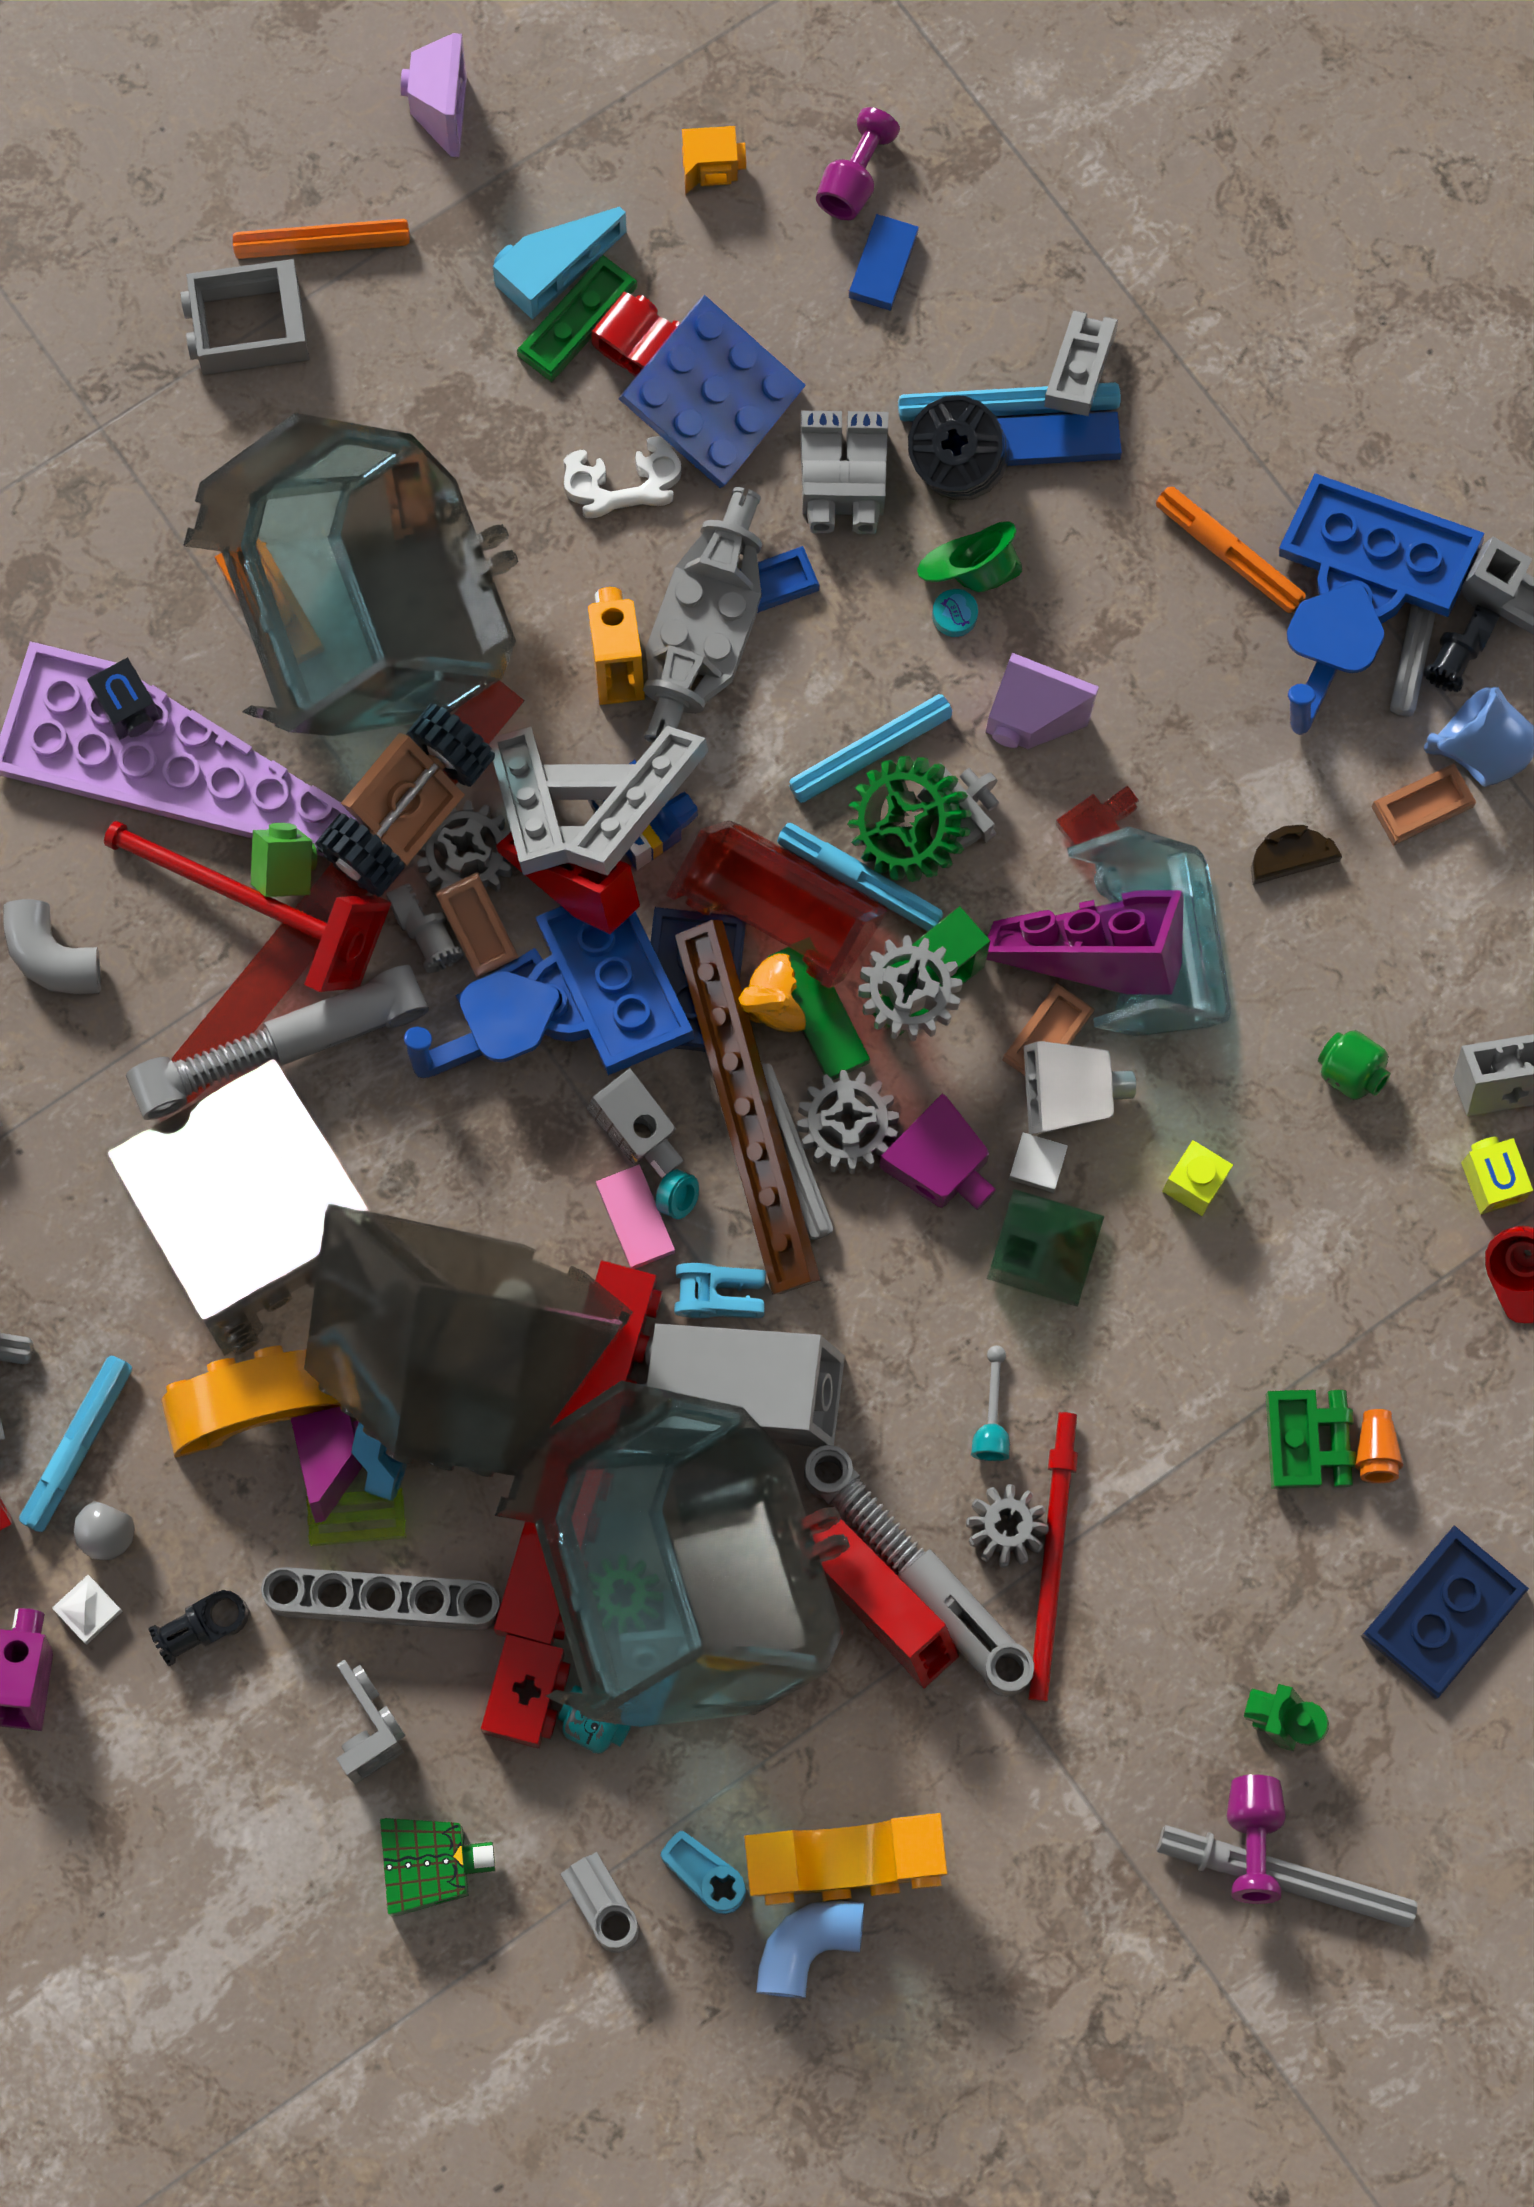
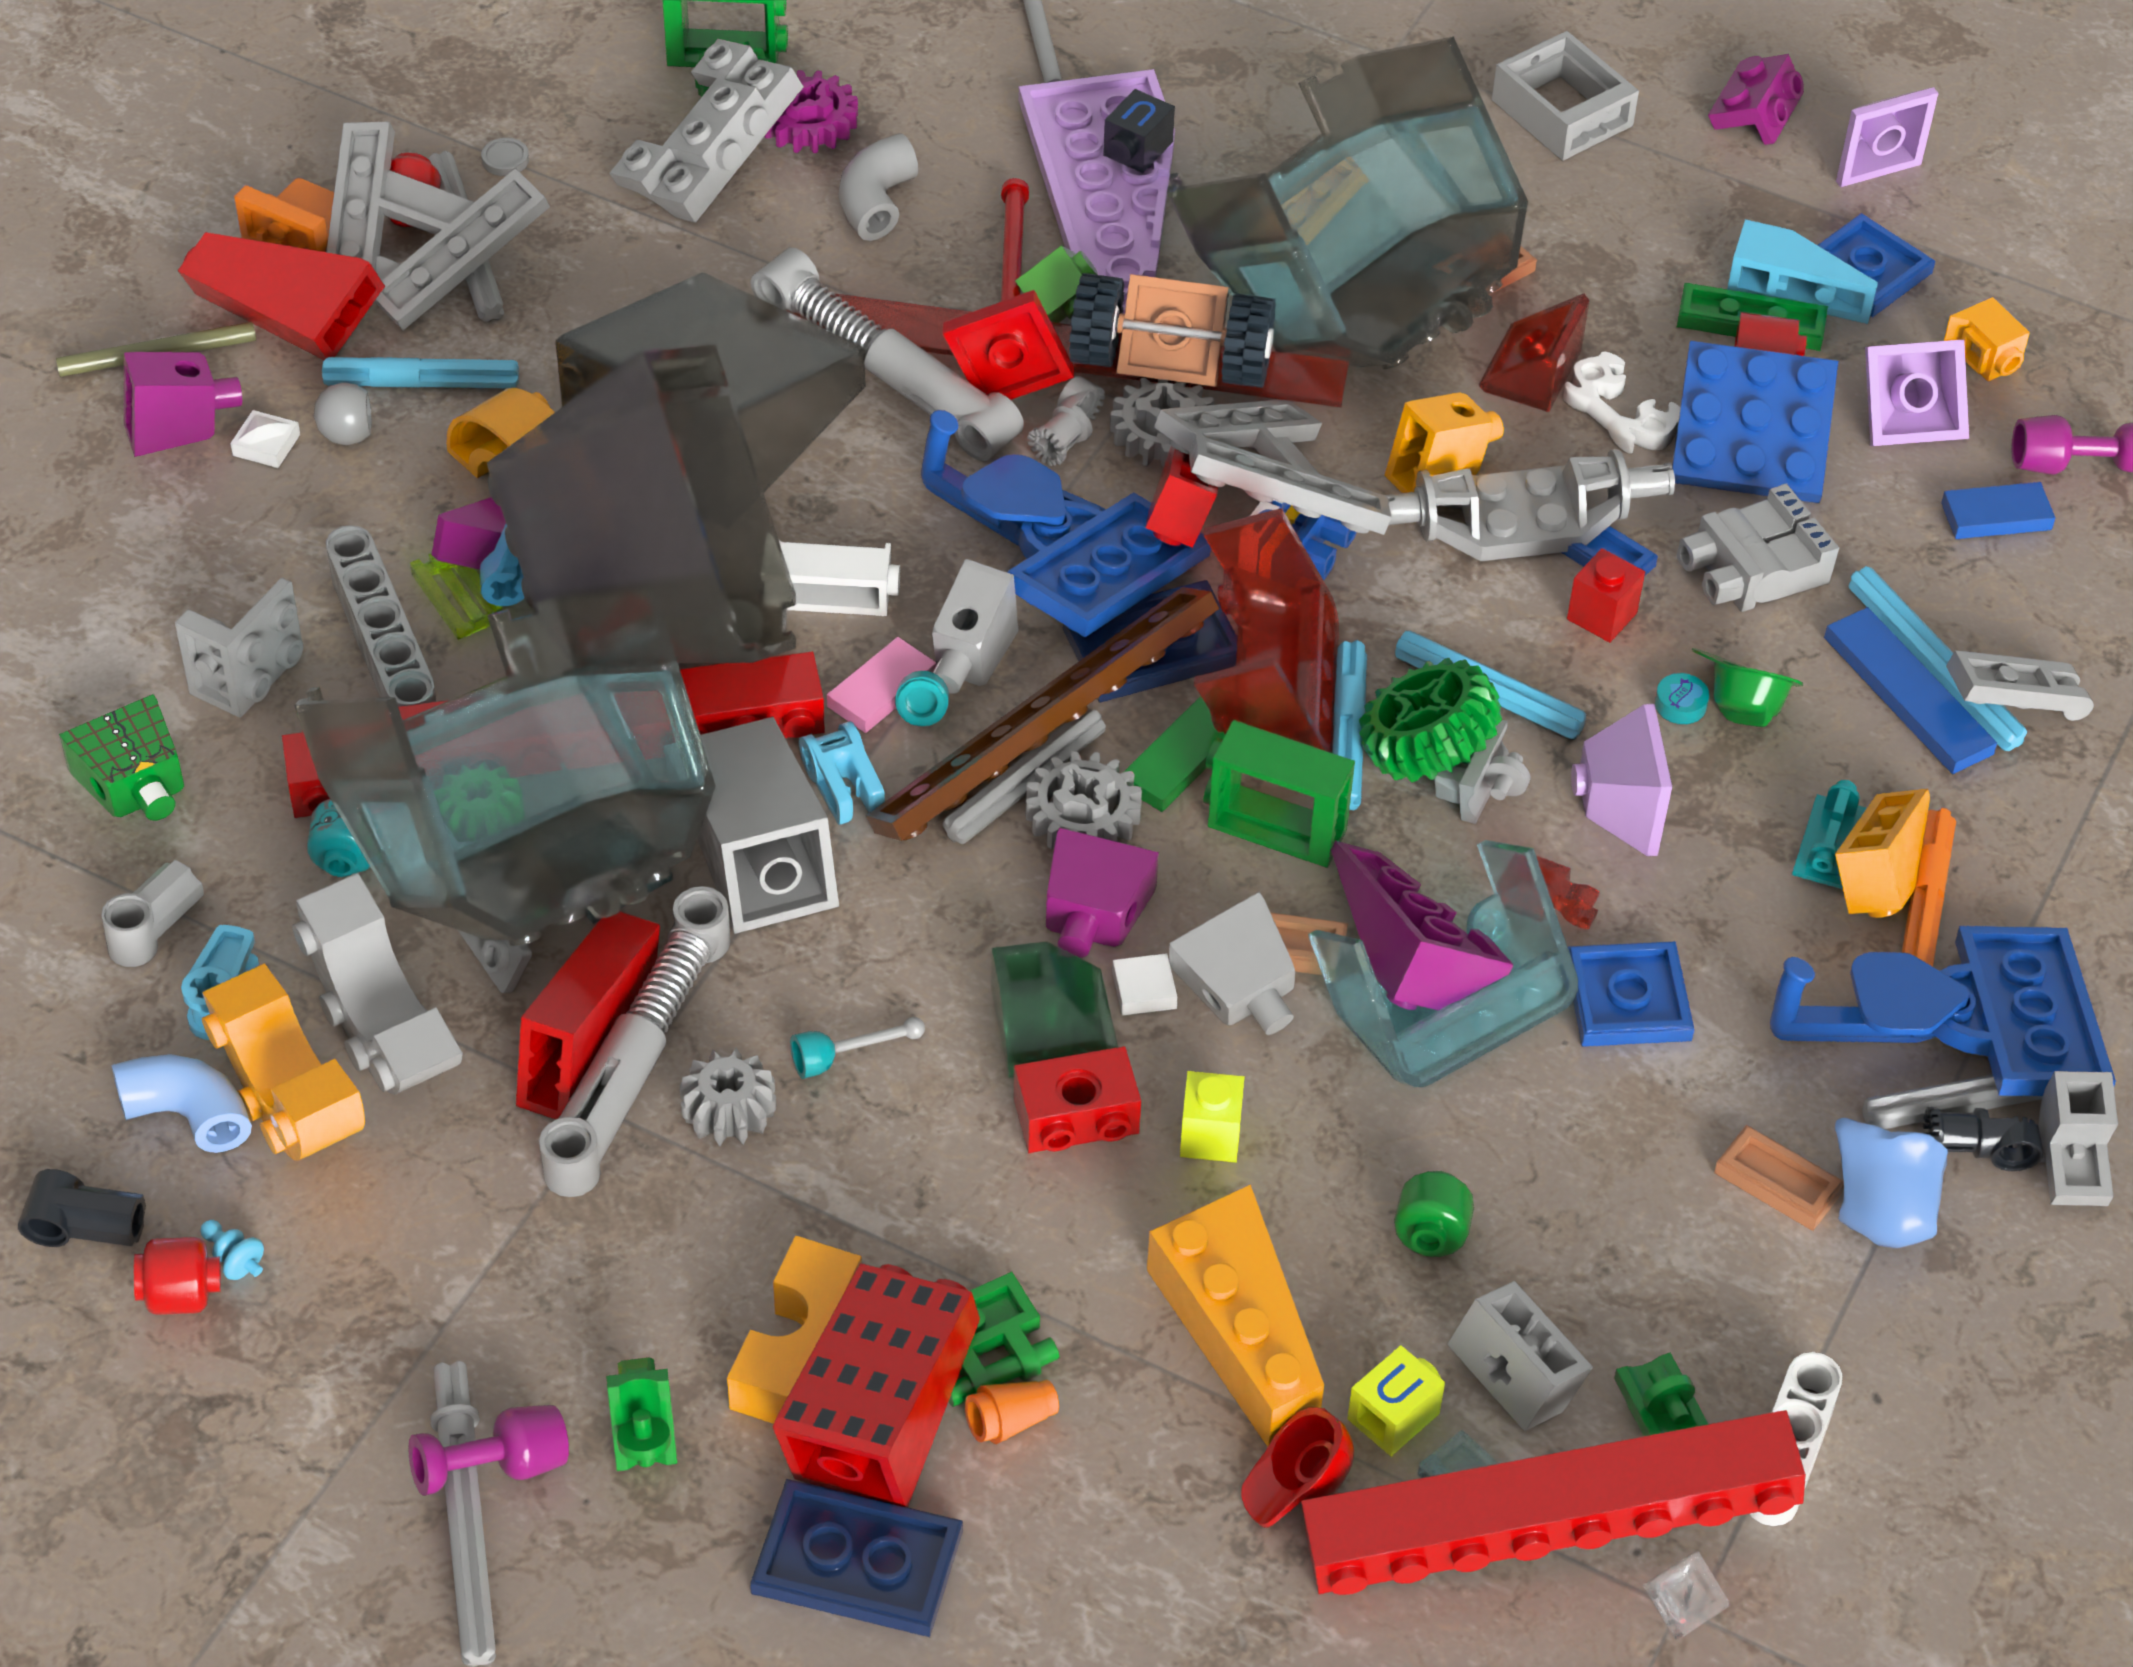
camera: 65 degrees right, 25 degrees down
black connector [148,1590,249,1666] -> none
orange axle [233,219,410,259] -> none
nougat tile [435,872,519,978] -> none
light orange hair [738,953,806,1032] -> none
light grey gear [858,935,962,1041] -> none
black wheel [908,396,1009,500] -> none
red bar [1028,1412,1078,1702] -> none
dark brown tile [1251,825,1342,885] -> none
none -> black piece [18,1169,146,1247]
none -> head [134,1237,221,1315]
none -> medium azure hair [200,1220,264,1280]
none -> light grey brick [292,873,463,1095]
none -> light orange arch [727,1235,862,1424]
none -> white window [762,531,900,616]
none -> red slope [773,1263,980,1507]
none -> red brick [1013,1046,1141,1153]
none -> light orange wedge [1147,1184,1324,1447]
none -> clear red slope [1479,293,1590,412]
none -> blue tile [1565,941,1695,1047]
none -> red brick [1567,548,1645,643]
none -> magenta bracket [1708,54,1804,145]
none -> teal hinge [1792,780,1867,889]
none -> blue tile [1818,213,1935,318]
none -> light orange slope [1835,788,1930,918]
none -> lavender slope [1865,340,1969,446]

